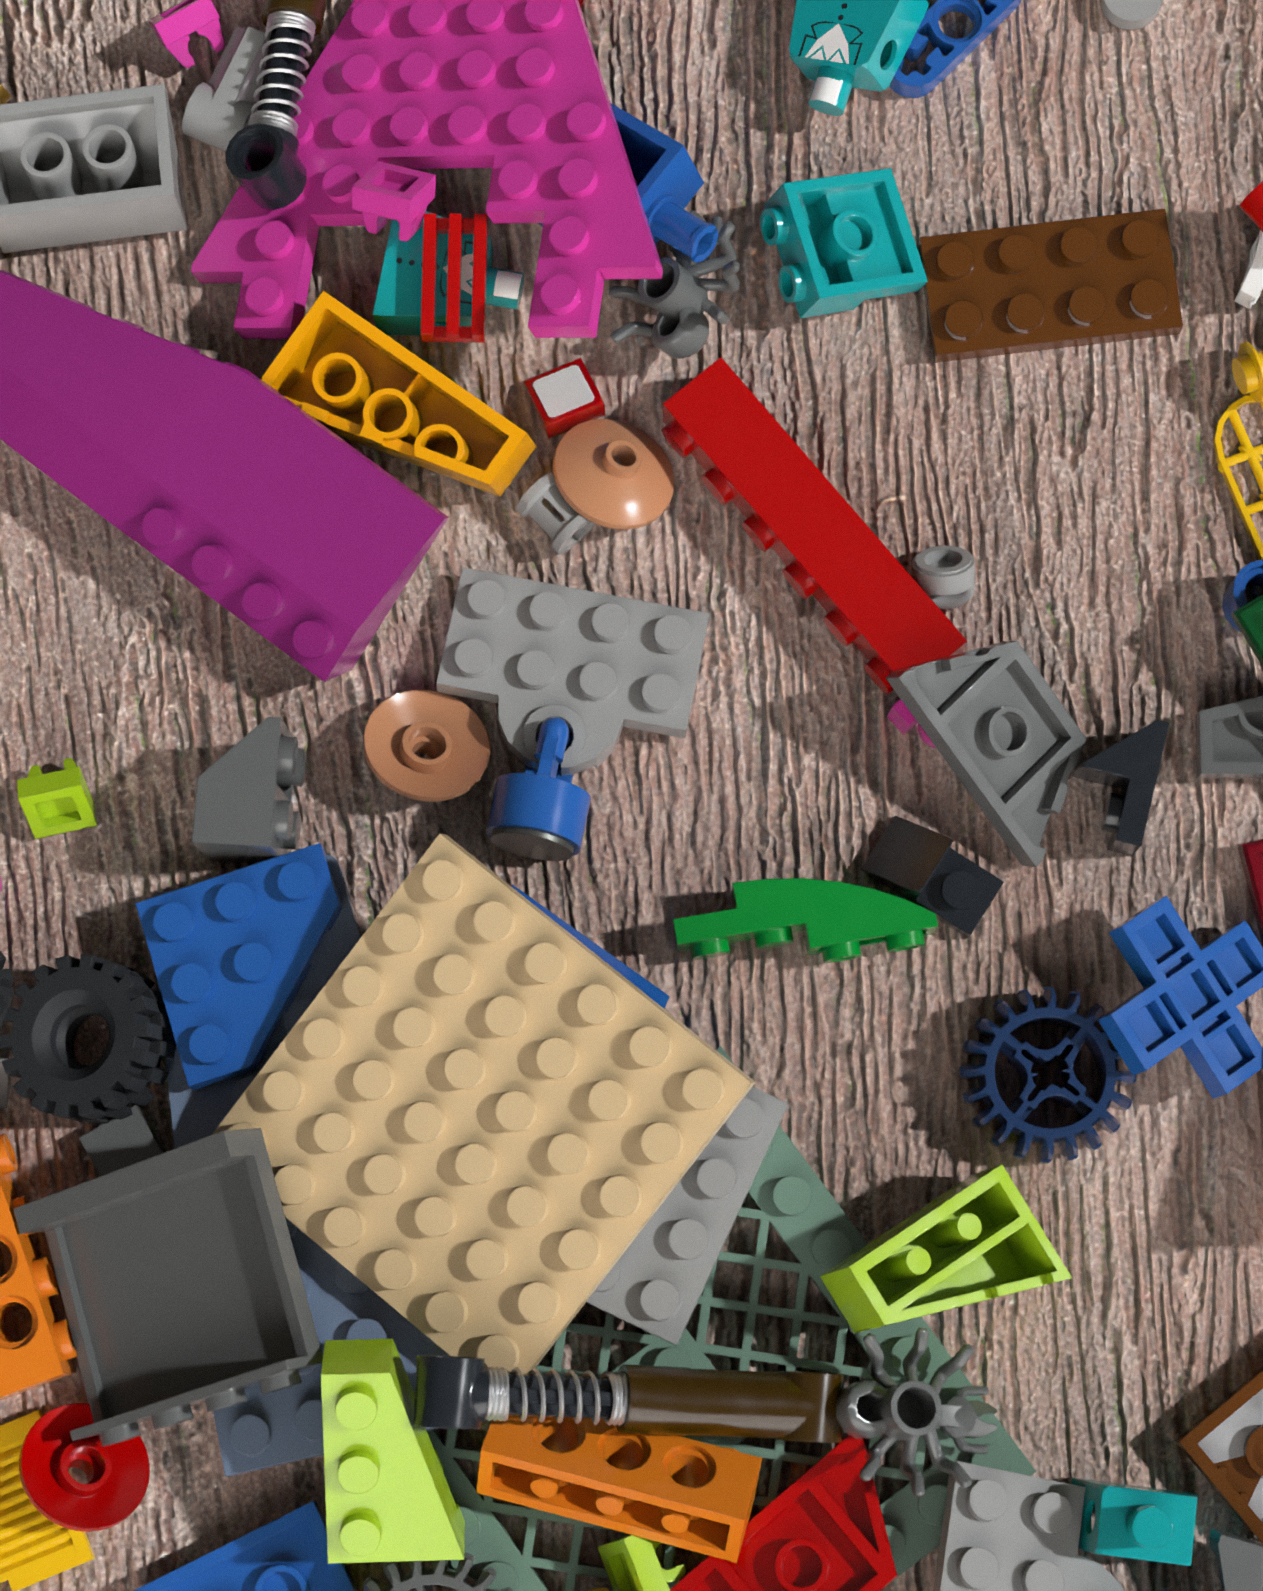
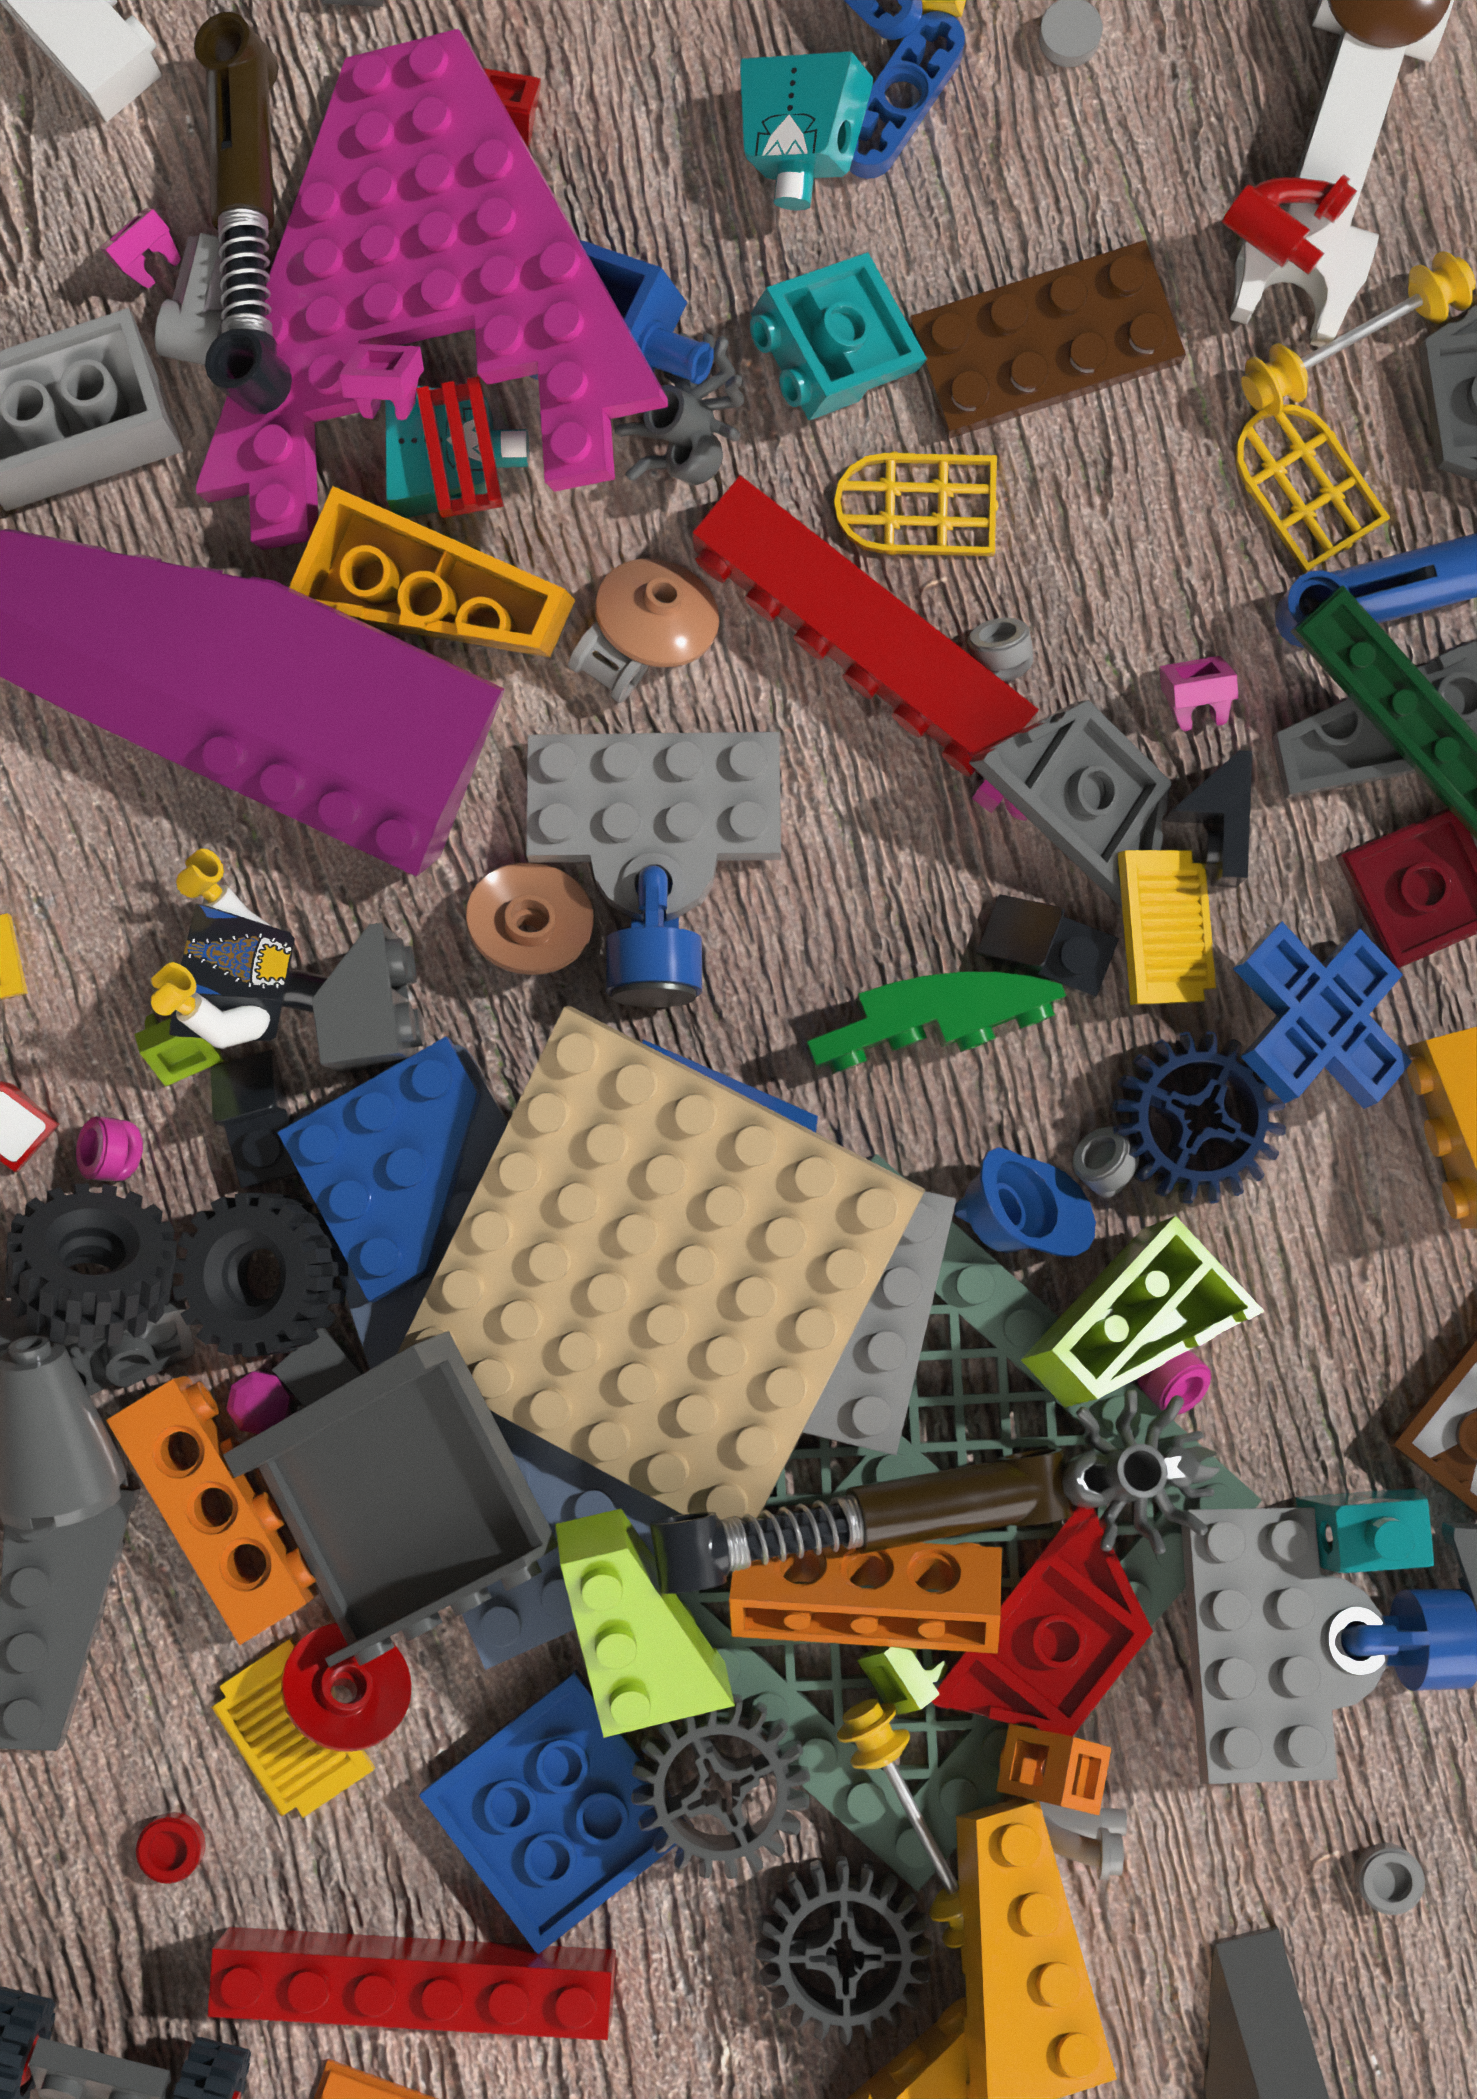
camera: 10 degrees left, 5 degrees up
slope [524,358,605,439] -> none
none -> torso [151,848,327,1049]
none -> black slope [211,1049,299,1189]
none -> dark pink tile [226,1370,294,1434]
none -> yellow window [834,451,998,556]
none -> blue piece [954,1147,1096,1257]
none -> light grey tile [1072,1126,1139,1198]
none -> yellow window [1117,850,1216,1005]
none -> dark pink tile [1137,1350,1211,1415]
none -> dark pink tile [1159,656,1238,731]

